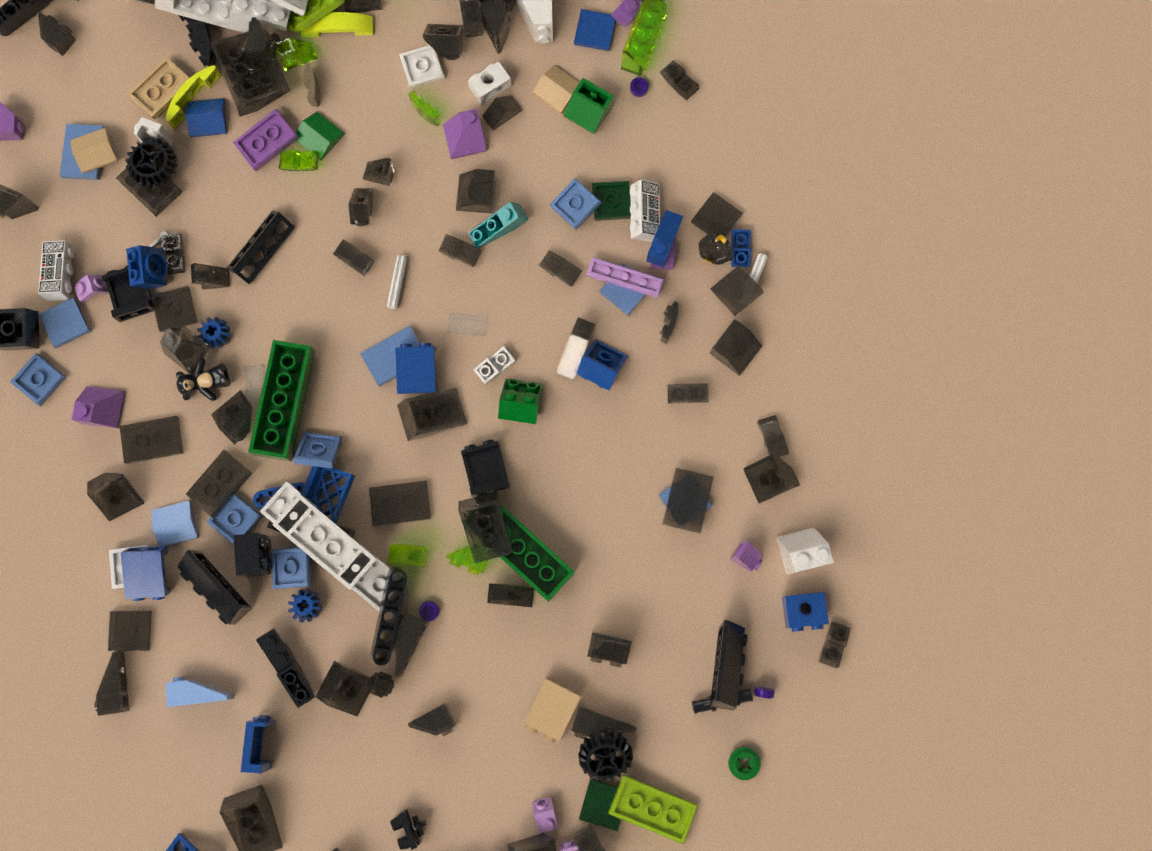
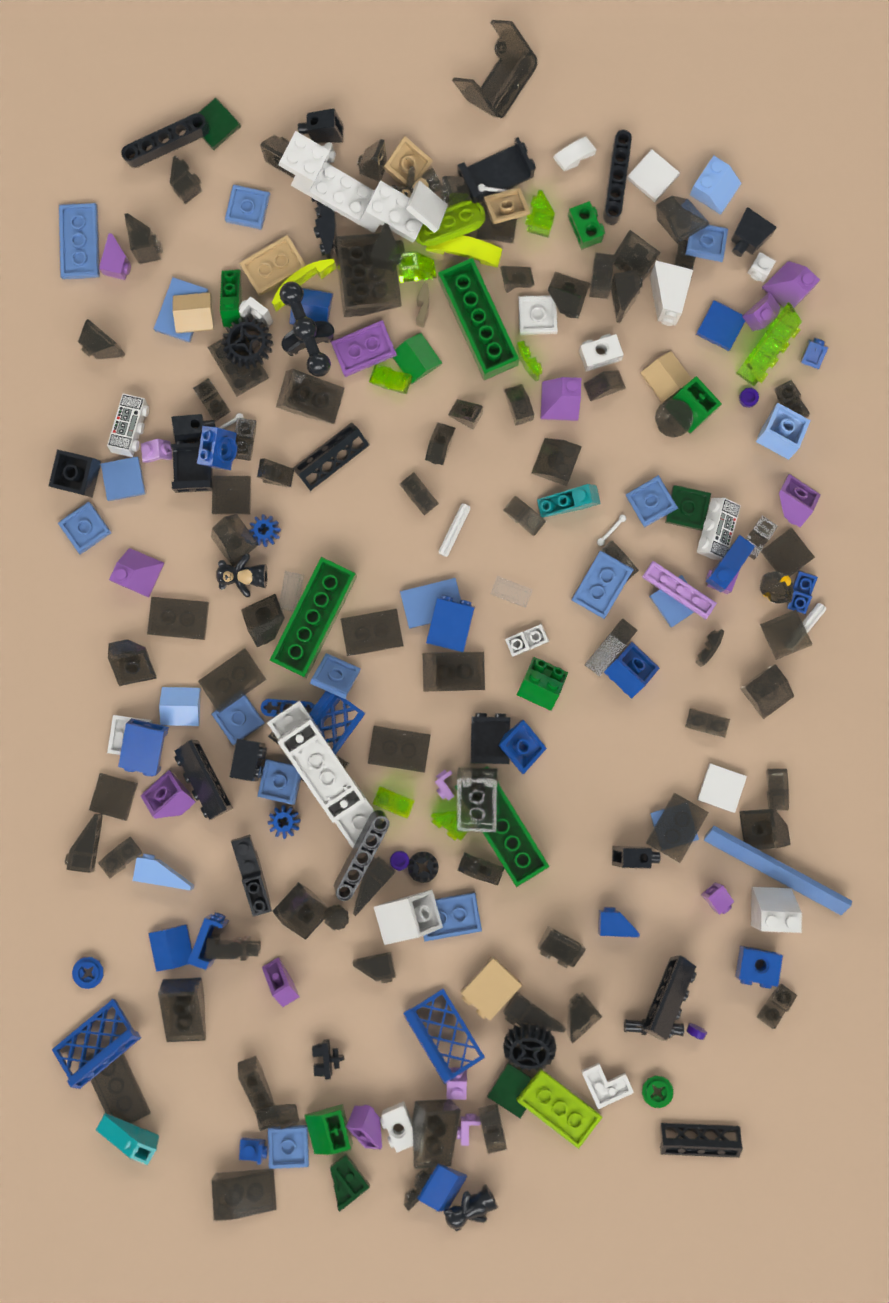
camera: 20 degrees right, 5 degrees up
none -> blue gear [72,957,104,989]
none -> clear smoke slope [98,837,142,879]
none -> clear smoke slope [124,213,163,264]
none -> medium lavender slope [141,770,196,819]
none -> blue slope [148,924,192,972]
none -> black torso [171,414,216,444]
none -> clear smoke slope [193,378,231,422]
none -> clear smoke hips [206,934,261,961]
none -> green slope [220,270,242,327]
none -> medium blue tile [225,185,270,230]
none -> medium lavender slope [262,957,299,1007]
none -> clear smoke slope [276,369,345,424]
none -> black connector [279,281,335,377]
none -> clear smoke tile [341,609,404,657]
none -> white slope [374,890,443,945]
none -> blue fence [403,989,485,1085]
none -> black gear [408,852,439,883]
none -> medium blue tile [424,892,482,942]
none -> lavender bracket [435,770,454,801]
none -> green brick [438,258,519,380]
none -> blue slope [499,719,547,774]
none -> clear smoke slope [500,266,535,293]
none -> clear smoke slope [504,384,535,426]
none -> clear smoke slope [567,992,603,1043]
none -> medium blue tile [572,550,634,619]
none -> white plate [581,1063,634,1109]
none -> white hinge [597,515,626,546]
none -> blue slope [598,907,640,938]
none -> black torso [612,846,661,868]
none -> clear smoke tile [655,399,694,438]
none -> black fence [660,1123,743,1158]
none -> white tile [697,764,747,813]
none -> medium blue tile [704,826,852,915]
none -> clear smoke slope [746,515,778,560]
none -> light blue slope [756,403,811,460]
none -> medium lavender slope [779,474,821,527]
none -> bracket [801,338,828,369]

